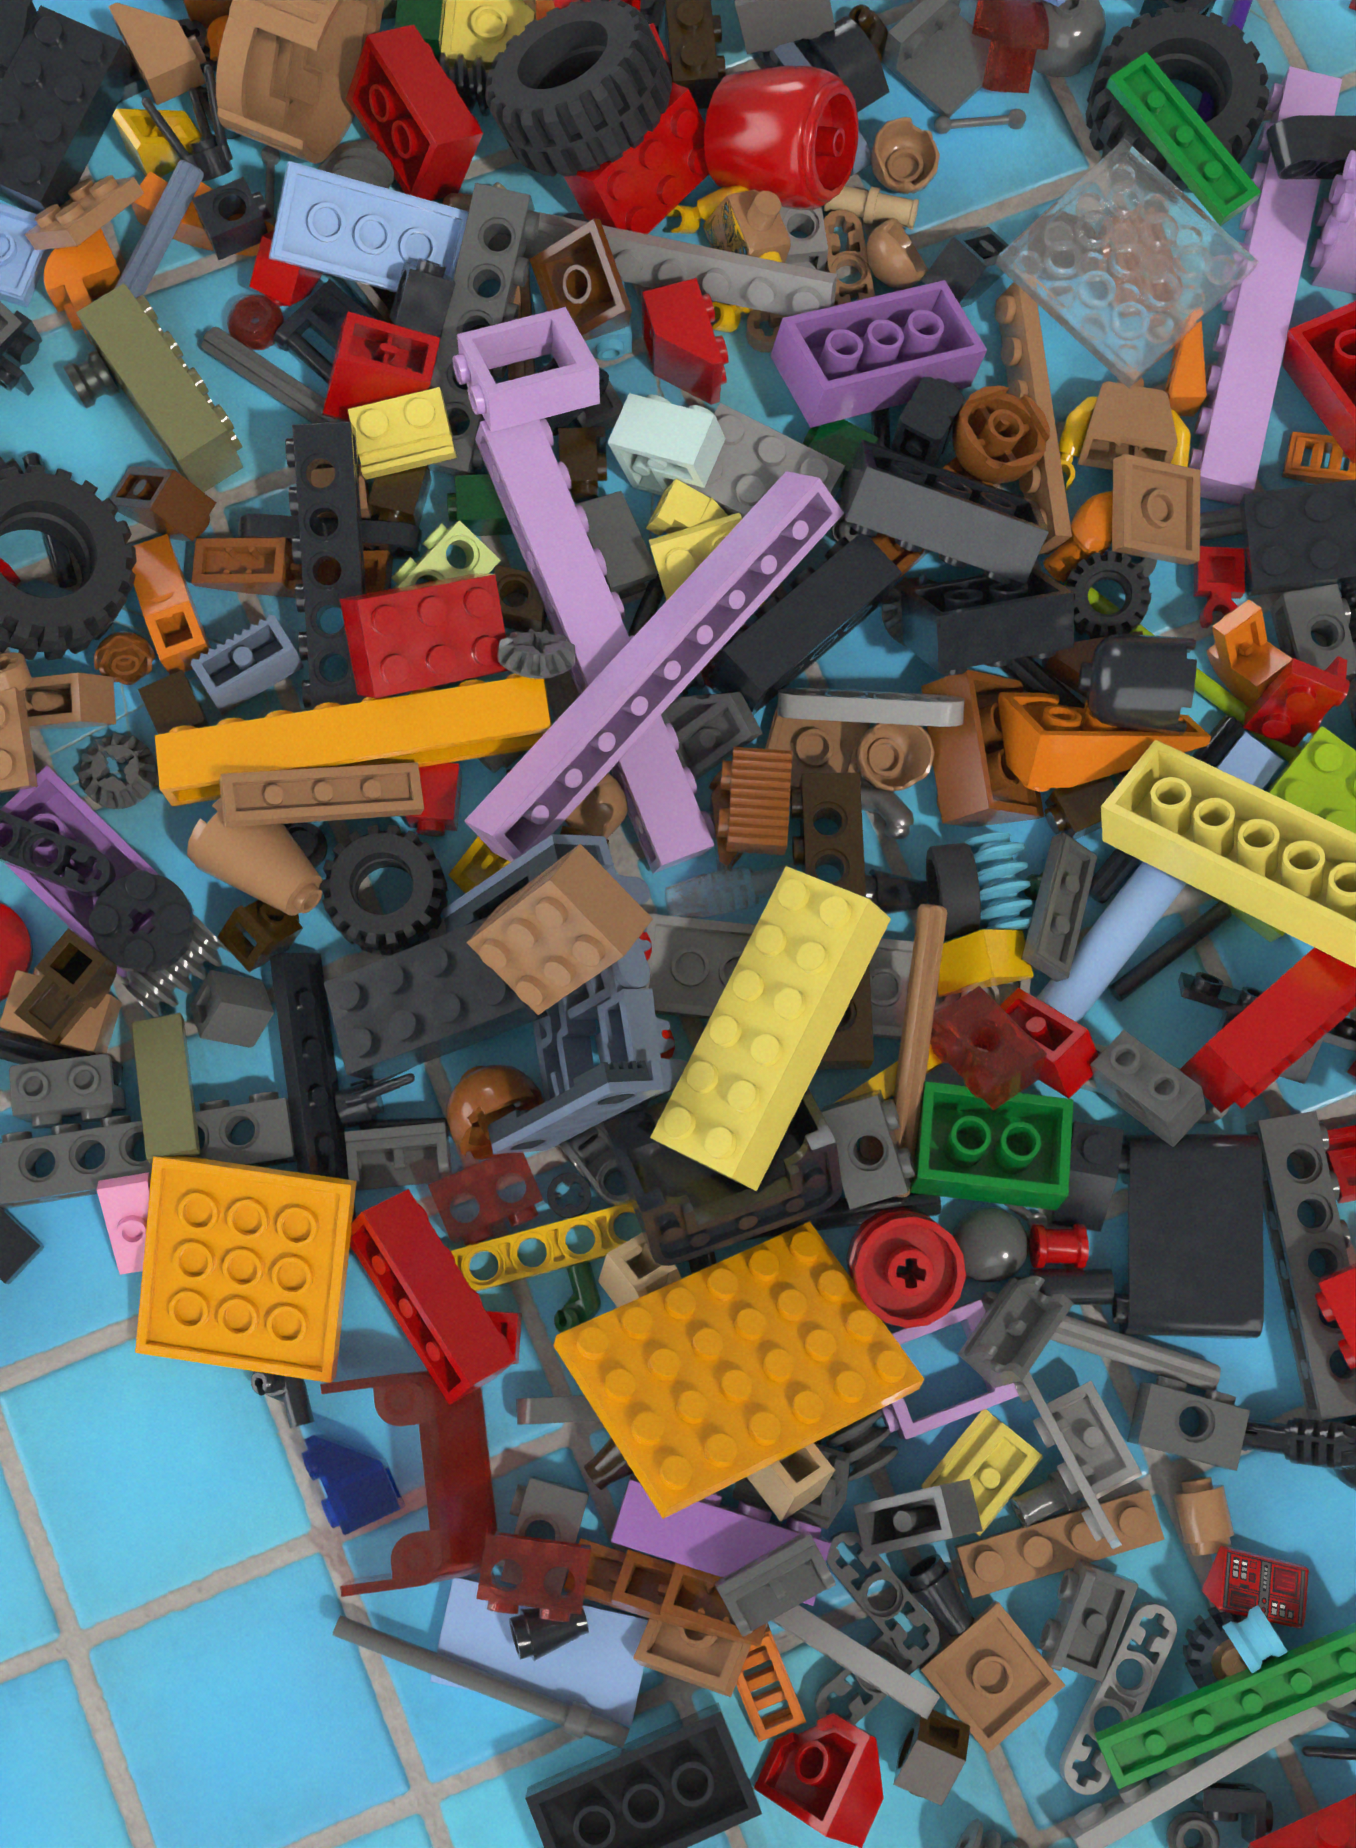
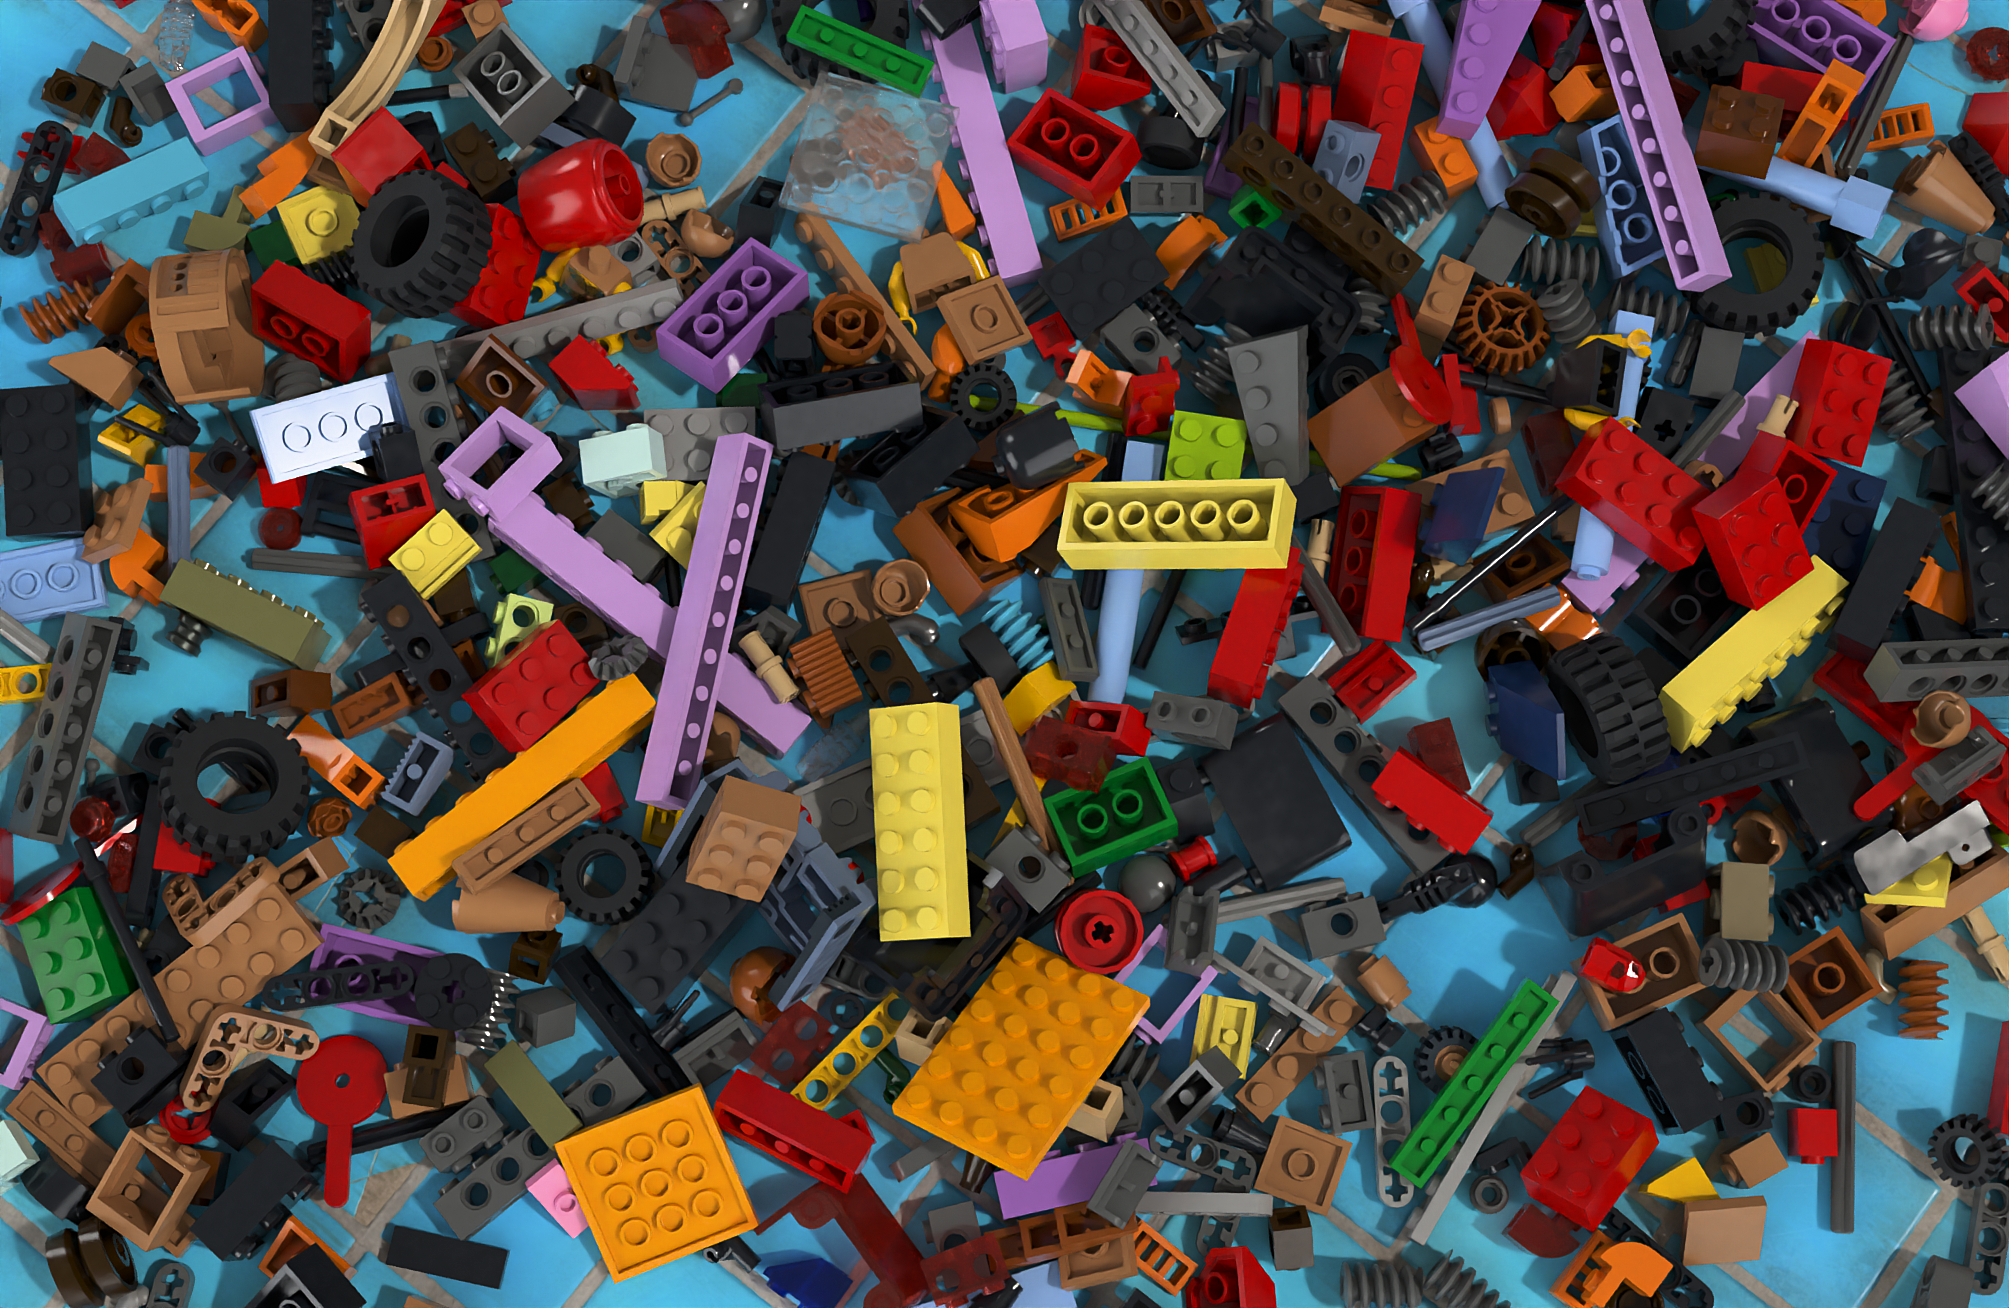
camera: 25 degrees left, 0 degrees up
light grey beam [778,688,964,727] -> none
slope [1201,1545,1309,1629] -> none
medium azure wheel [1222,1605,1288,1673] -> none
none -> tan pin [738,630,801,705]
none -> black wheel [1352,1003,1406,1057]

